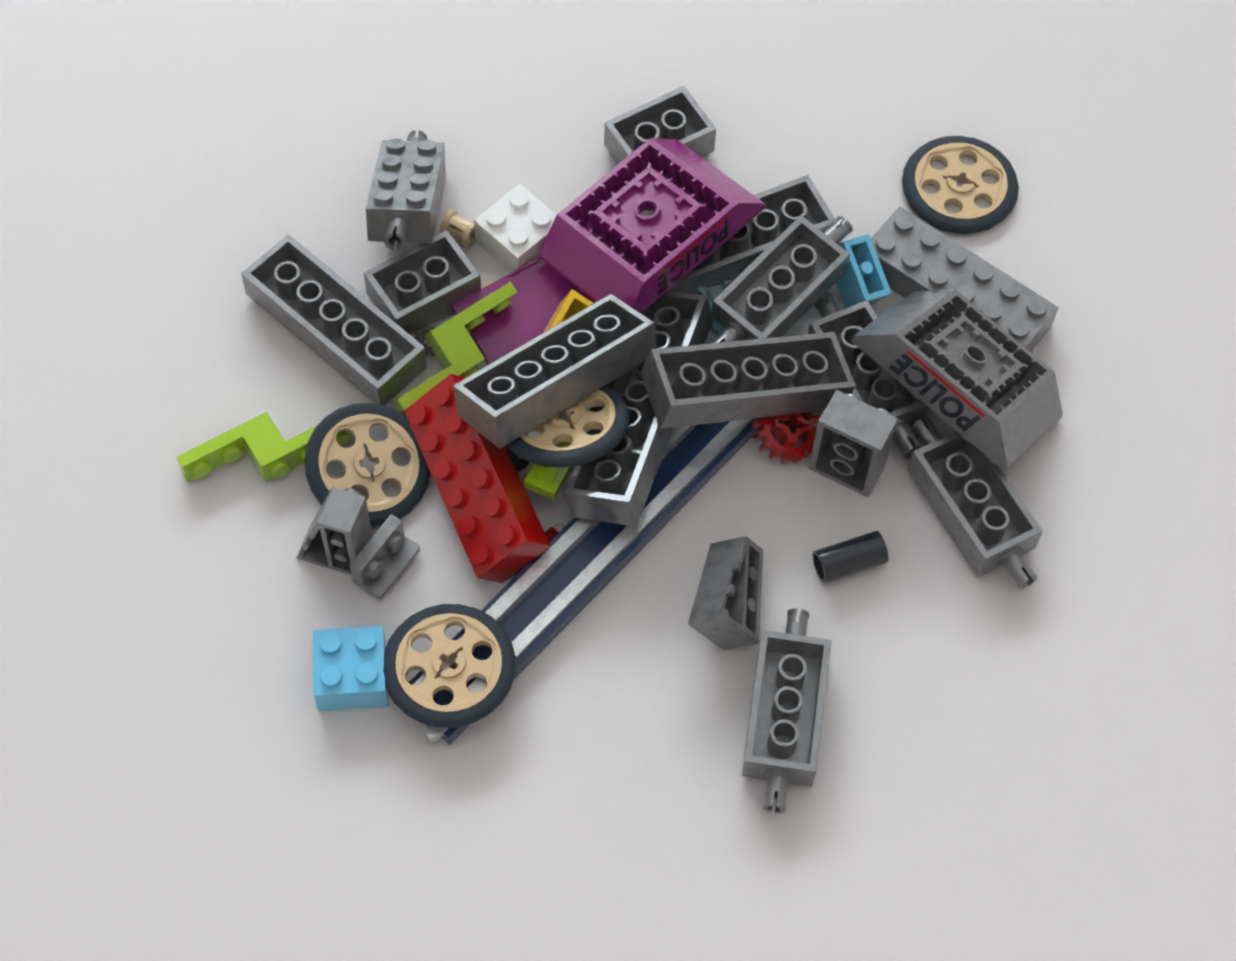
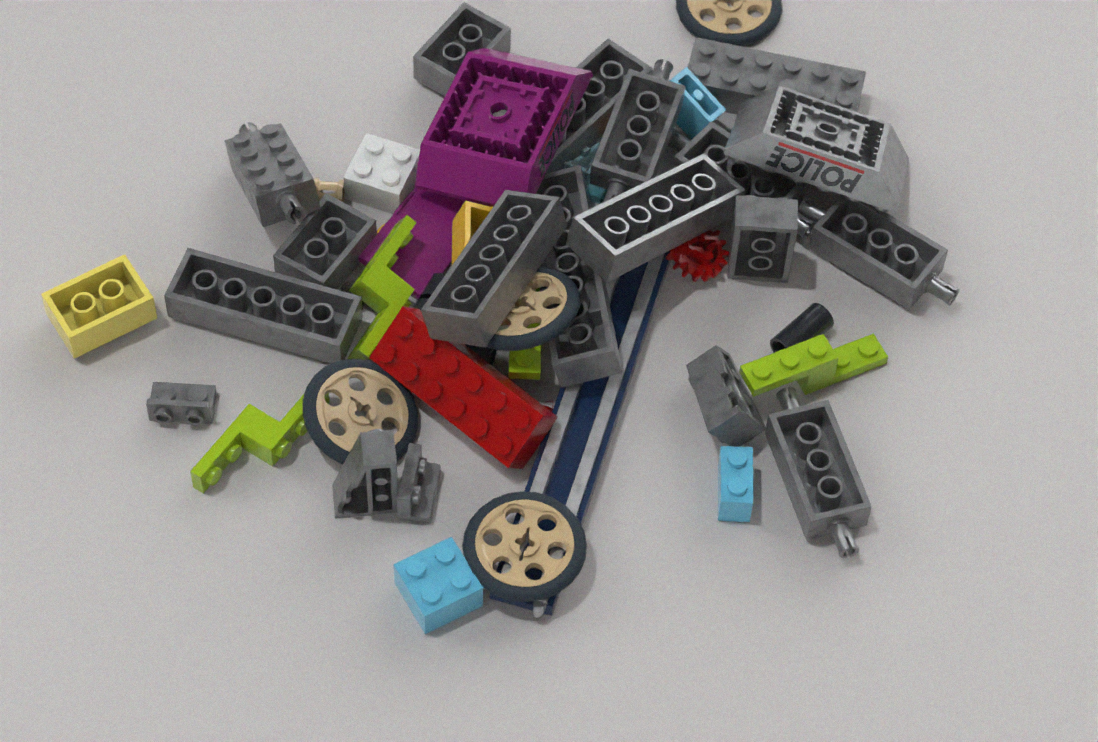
camera: 25 degrees left, 5 degrees down
none -> light yellow brick [41,254,157,359]
none -> flat silver bracket [146,382,217,425]
none -> medium azure brick [718,446,753,522]
none -> lime bracket [739,333,888,397]

